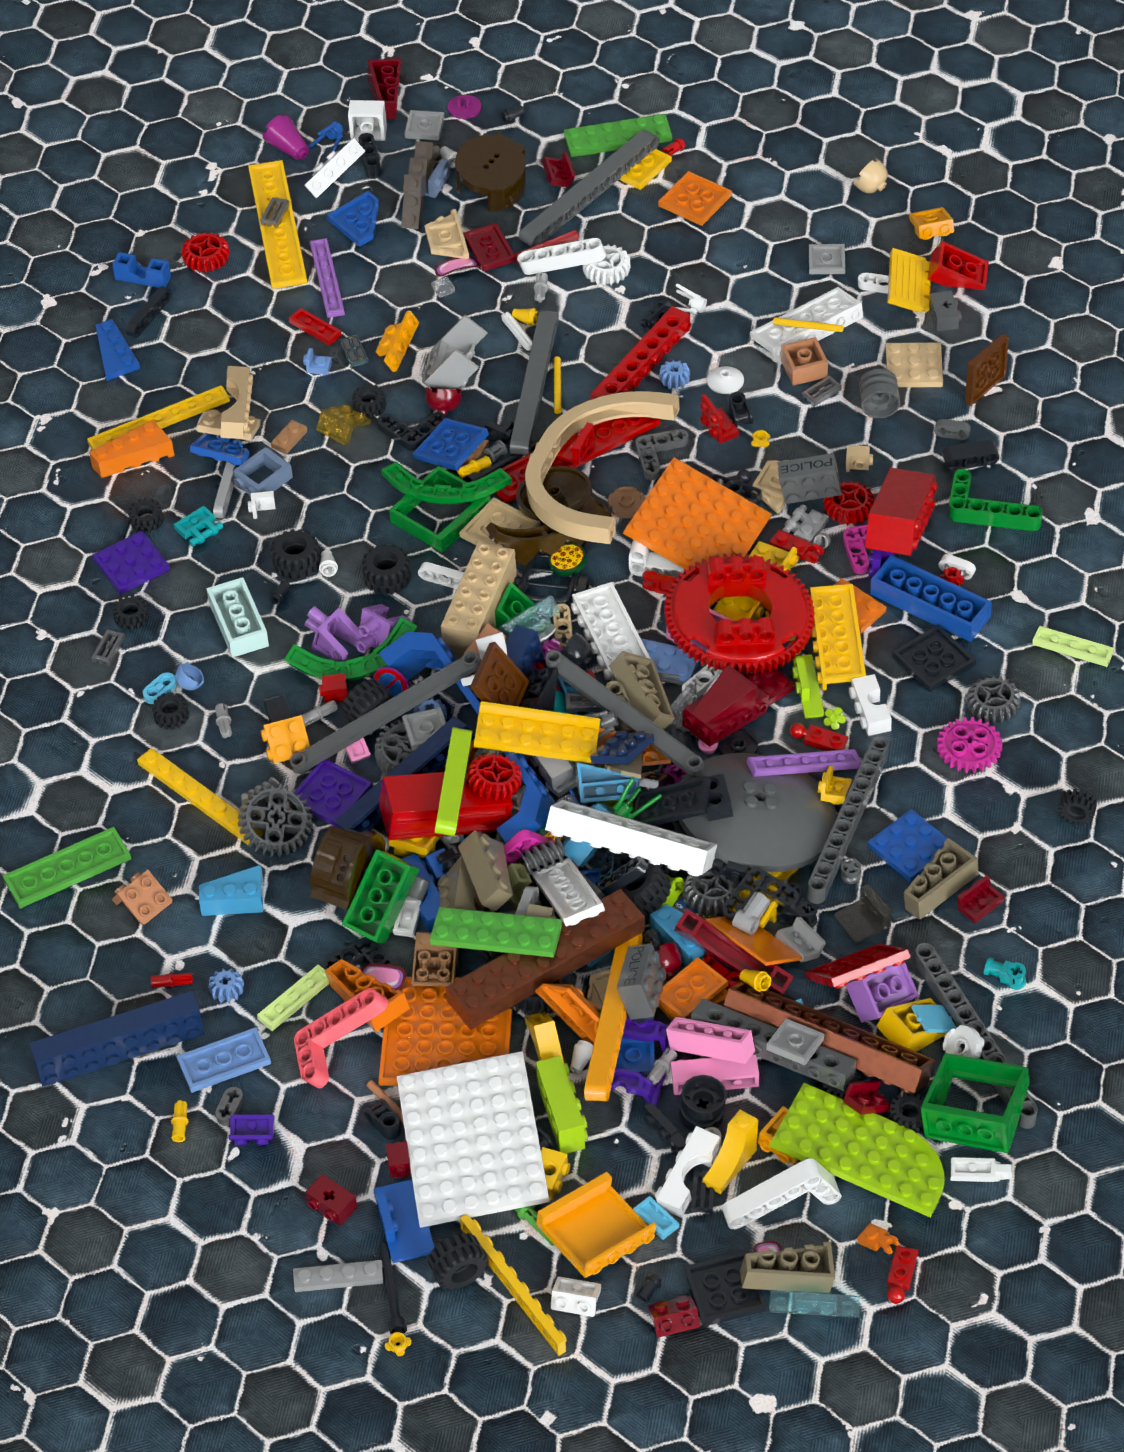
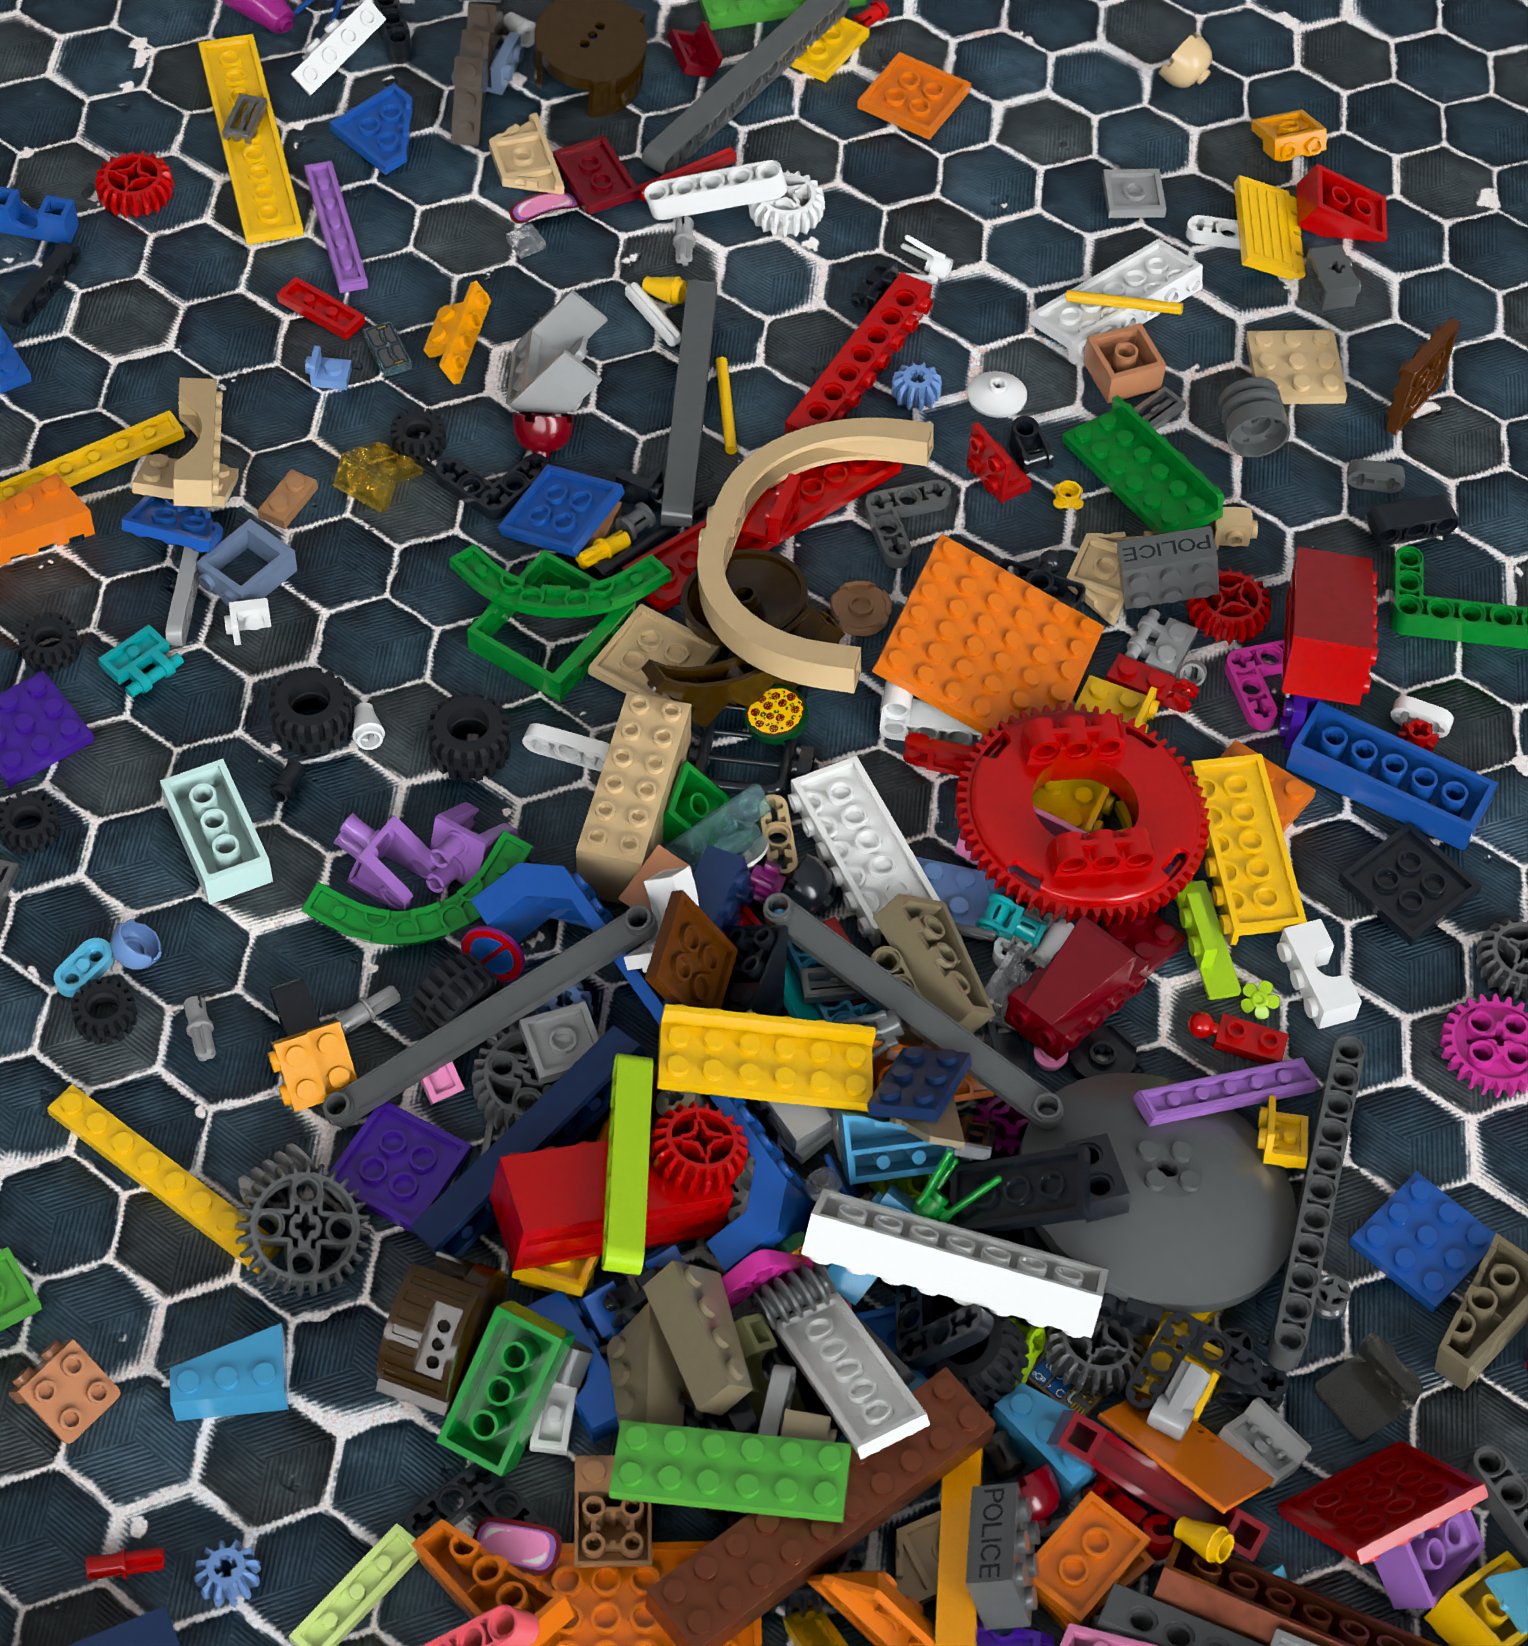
camera: 10 degrees left, 5 degrees up
red brick [319,673,348,704] -> none
none -> teal connector [975,893,1049,950]
none -> green bracket [1062,395,1224,535]

